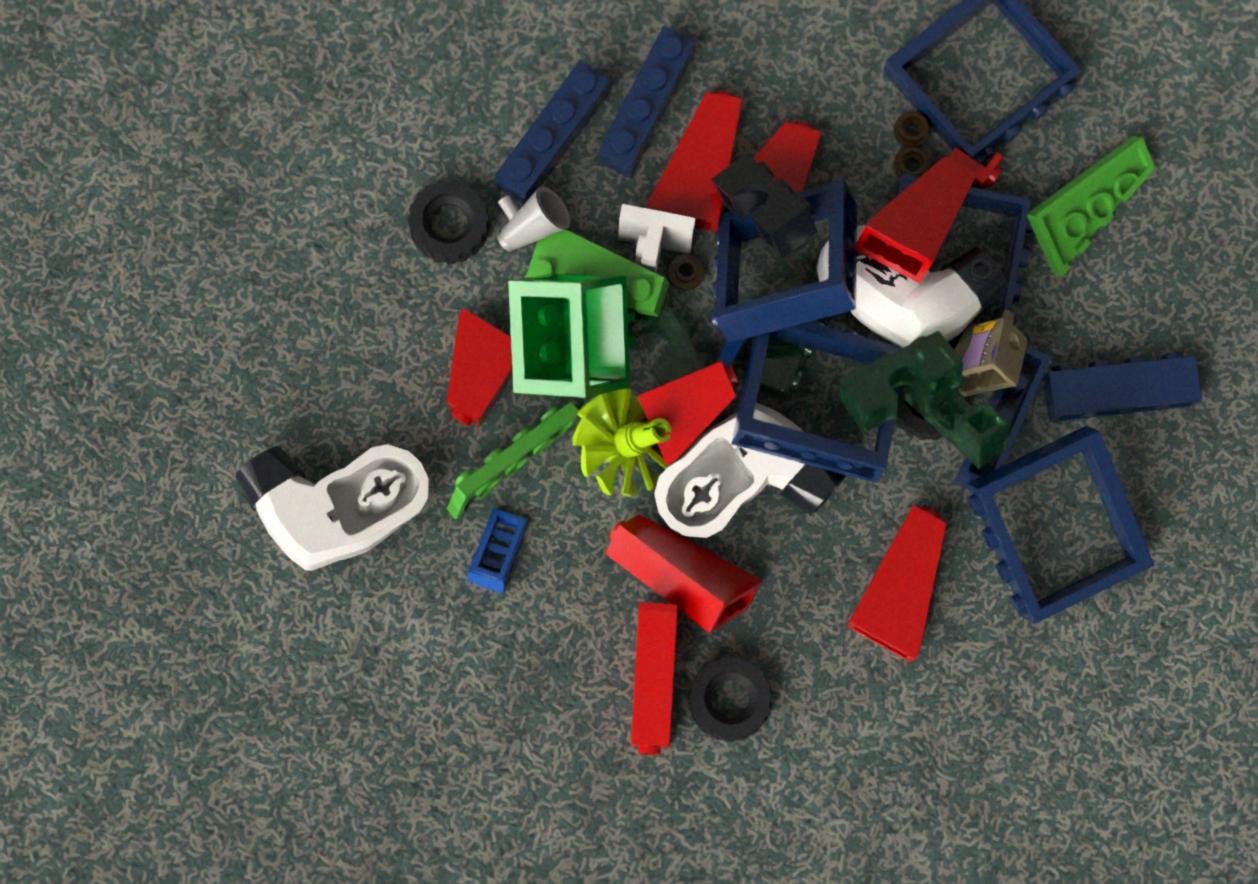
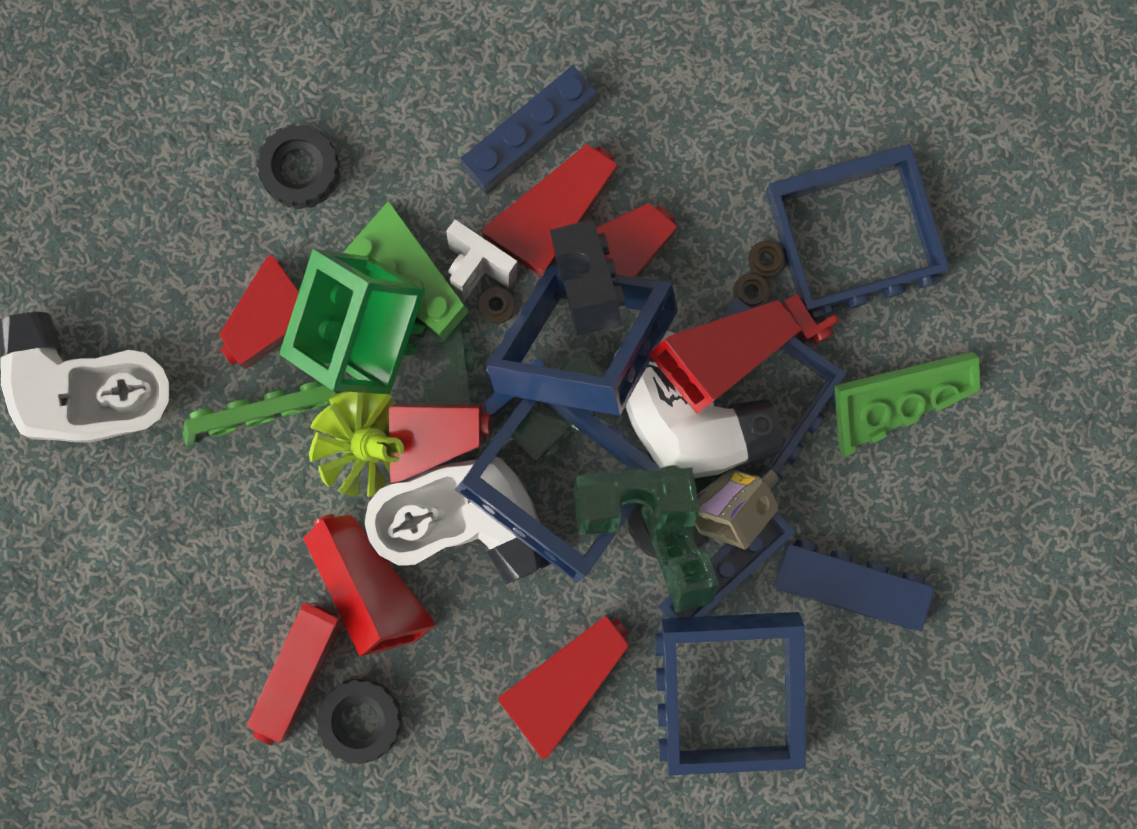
camera: 25 degrees right, 5 degrees up
blue slope [468,507,529,593] -> none
dark blue brick [495,60,610,205] -> none
light grey piece [498,186,571,252] -> none

